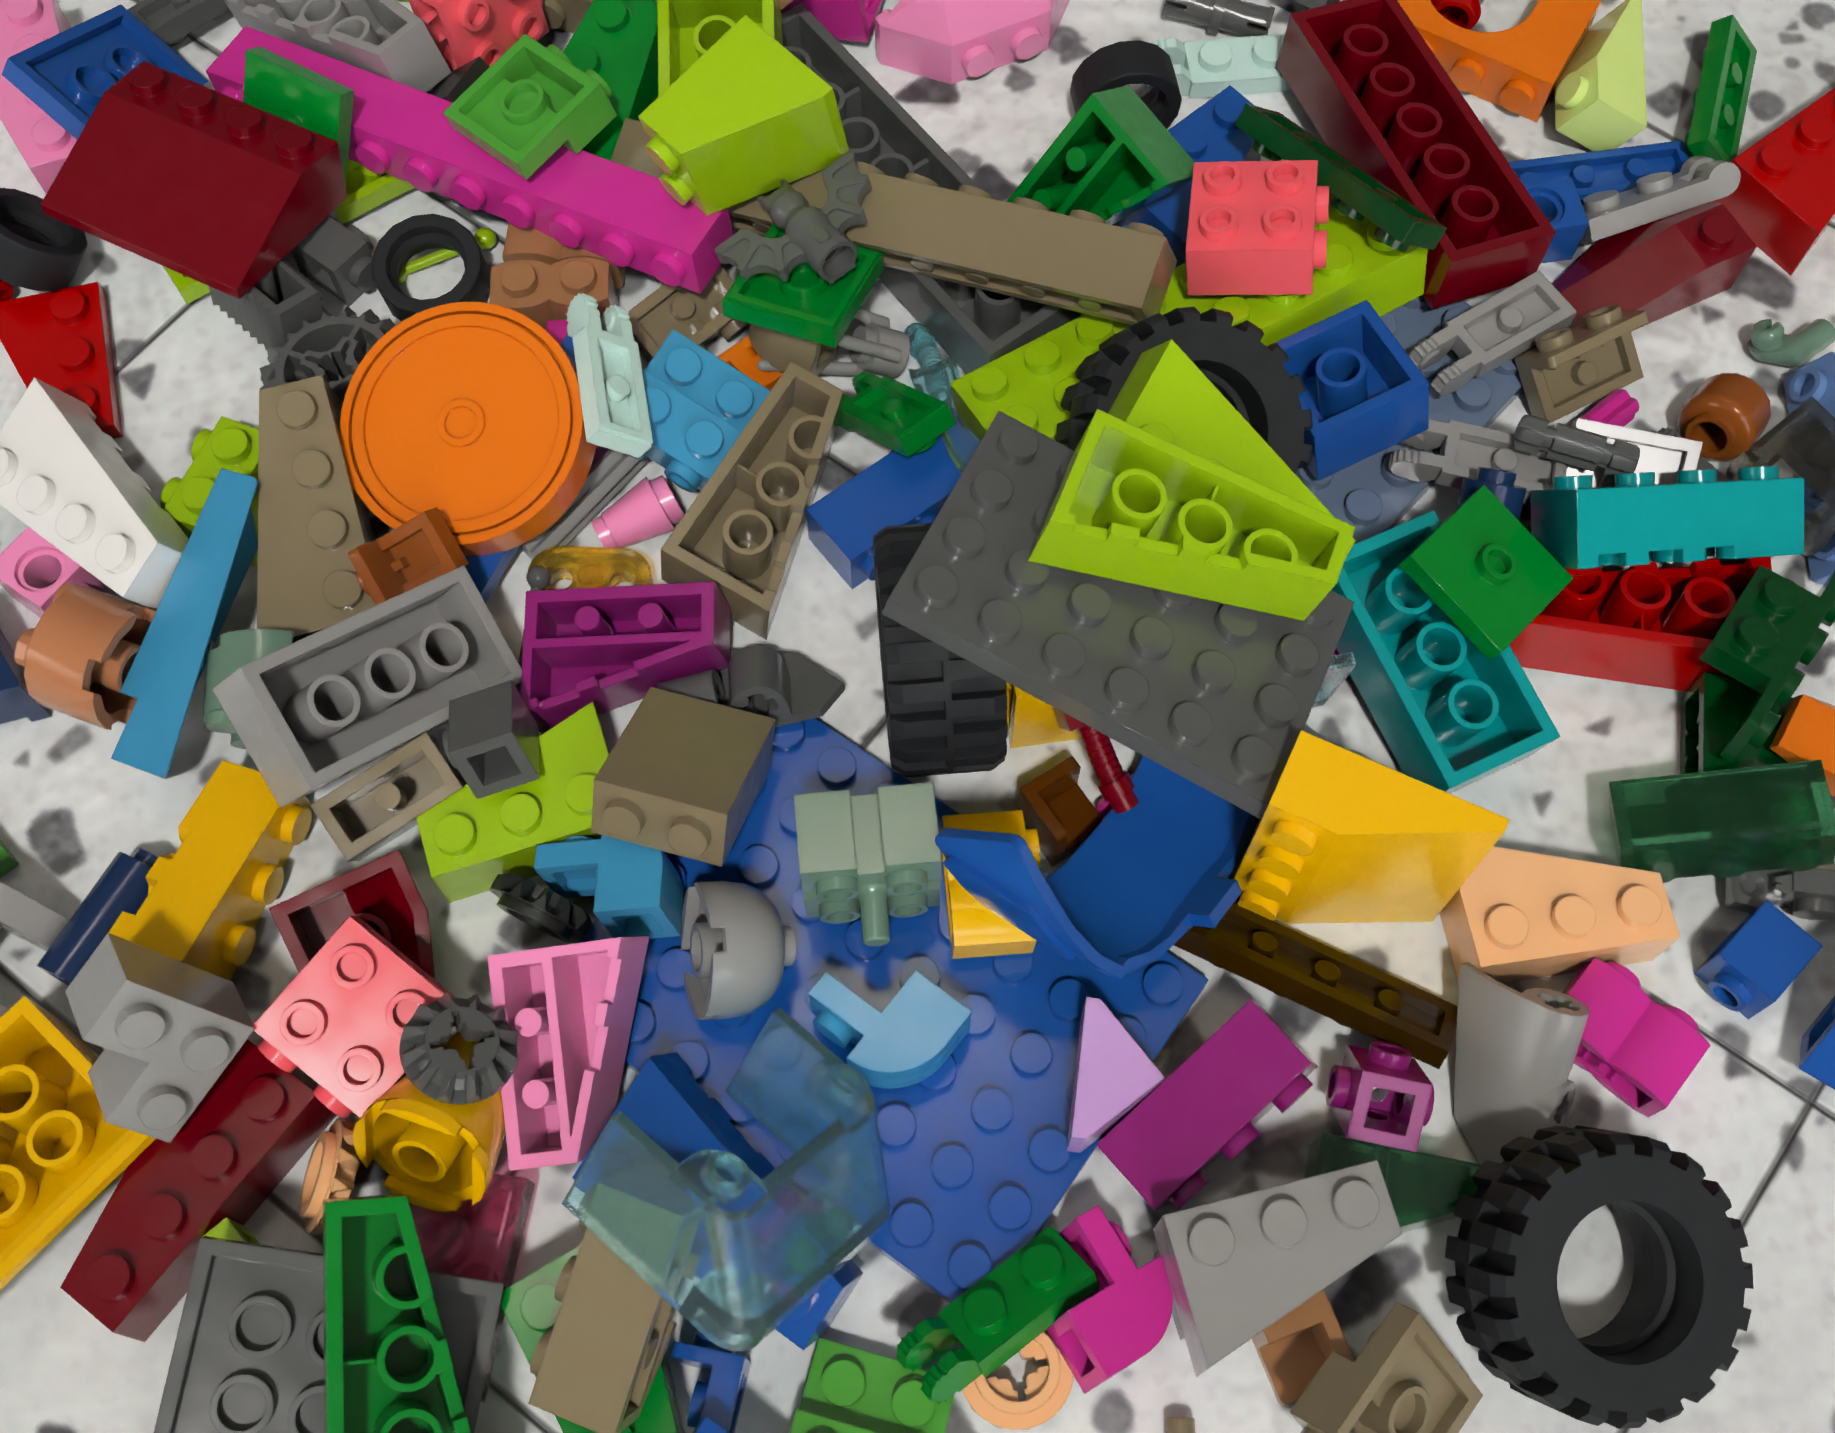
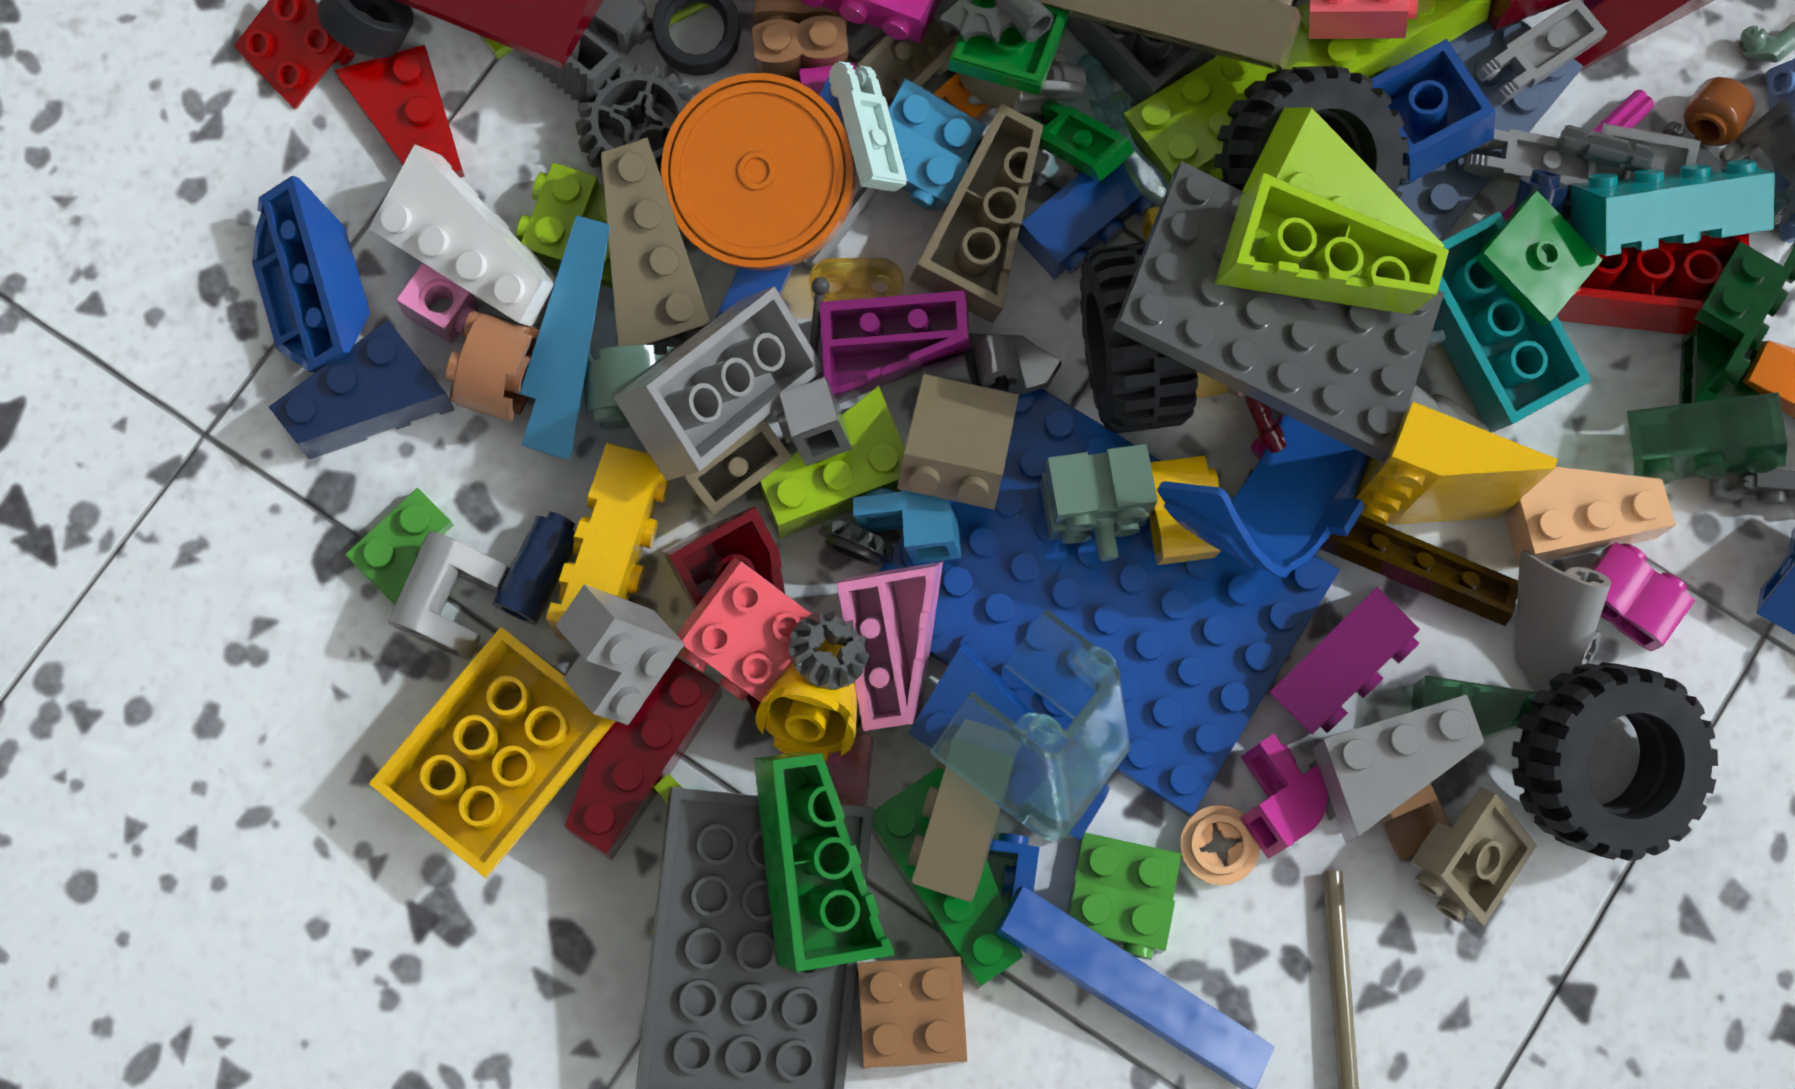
camera: 10 degrees left, 10 degrees up
light nougat gear [299,1119,360,1236] -> none
dark orange bracket [348,507,469,605] -> none
bright pink cone [591,475,685,553] -> none
light grey cylinder [681,881,796,1020] -> none
dark azure brick [808,970,972,1089] -> none
green hinge [895,1225,1100,1404] -> none
reddish brown panel [1017,756,1103,867] -> none
lavender slope [1066,997,1165,1153] -> none
magenta brick [1326,1041,1434,1152] -> none
dark tan bracket [1514,304,1648,423] -> none
blue brick [1694,900,1823,1020] -> none

